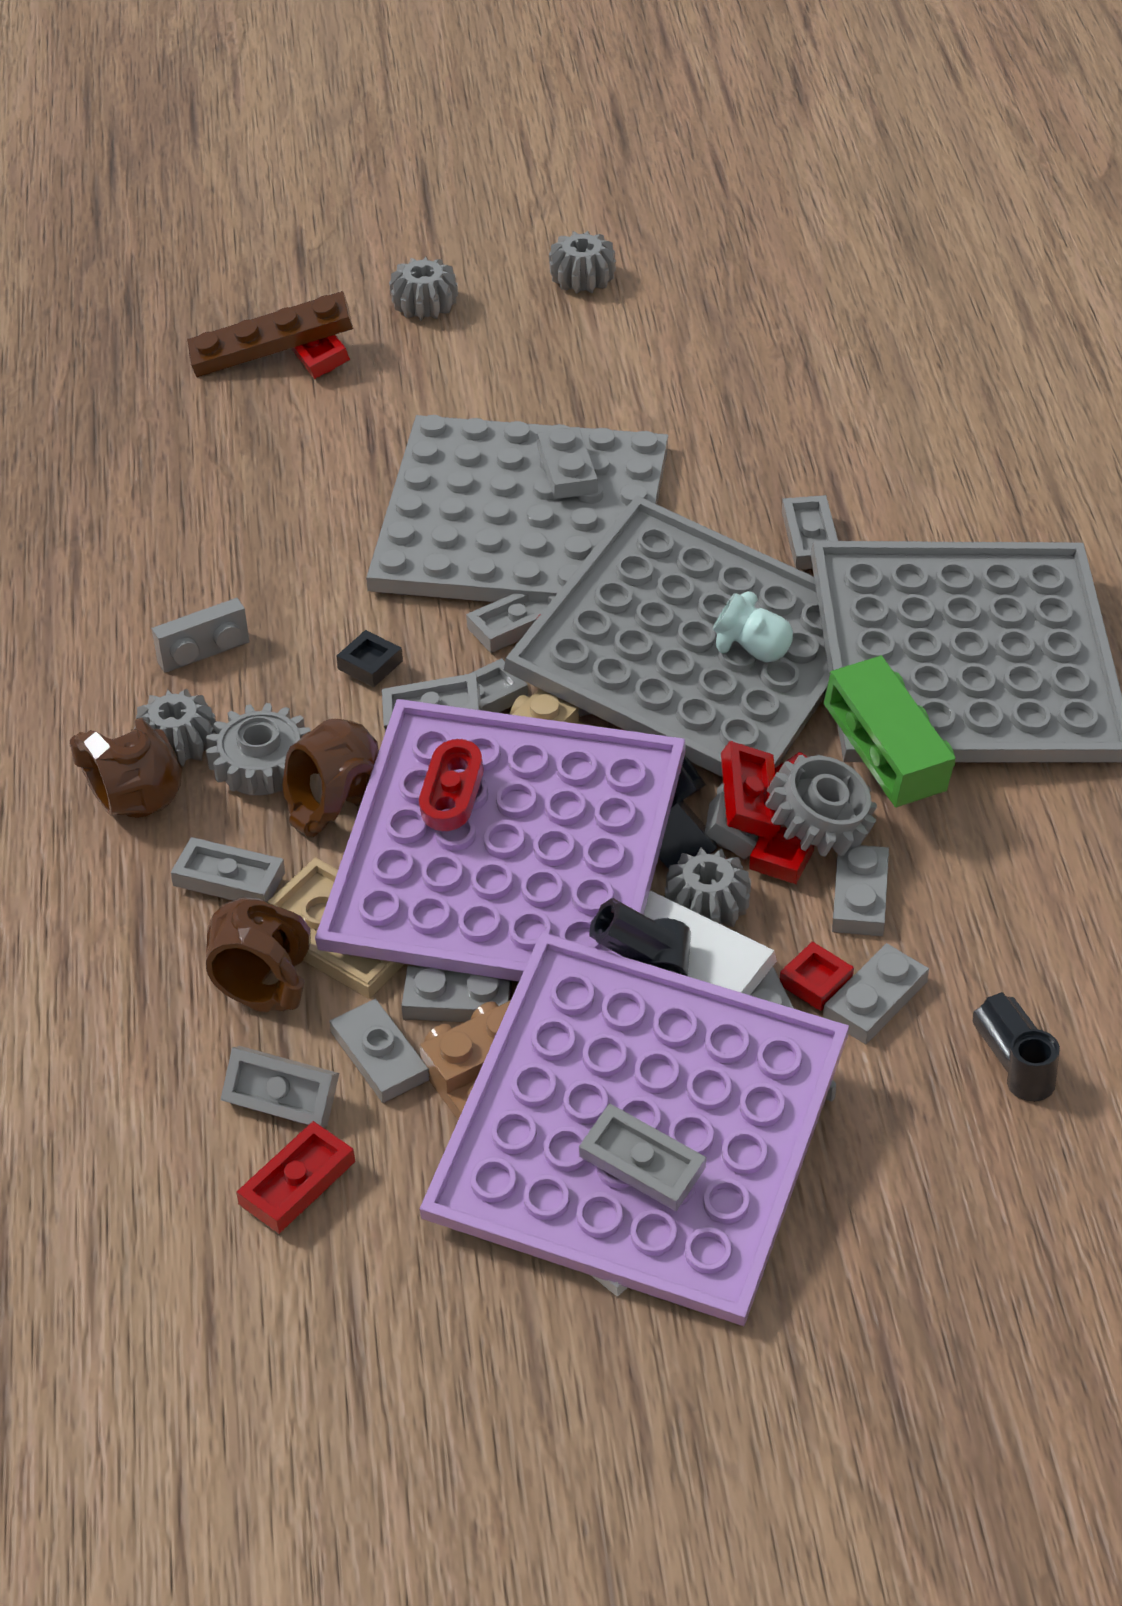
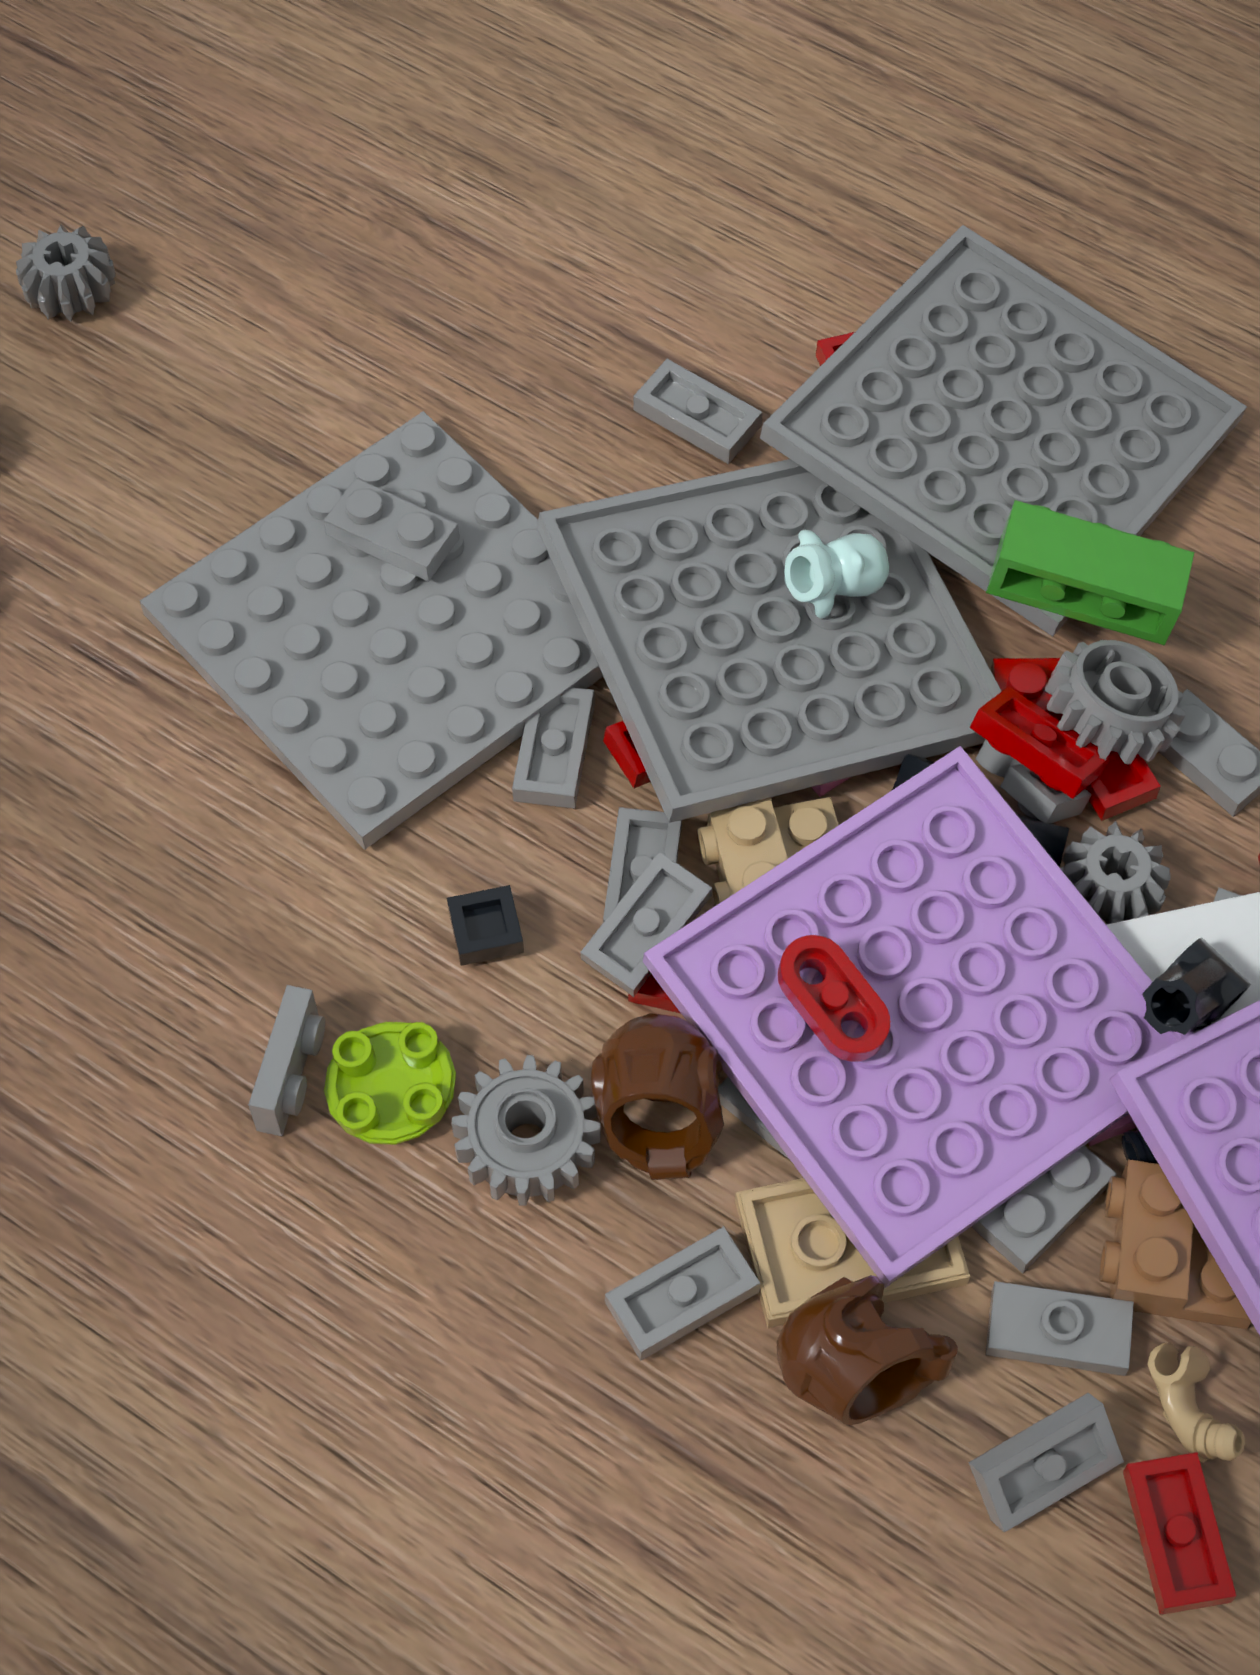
camera: 50 degrees left, 15 degrees up
reddish brown helmet [70,718,182,818] -> none
light grey gear [134,688,216,767] -> none
none -> lime dish [324,1022,456,1145]
none -> tan piece [1147,1343,1245,1463]

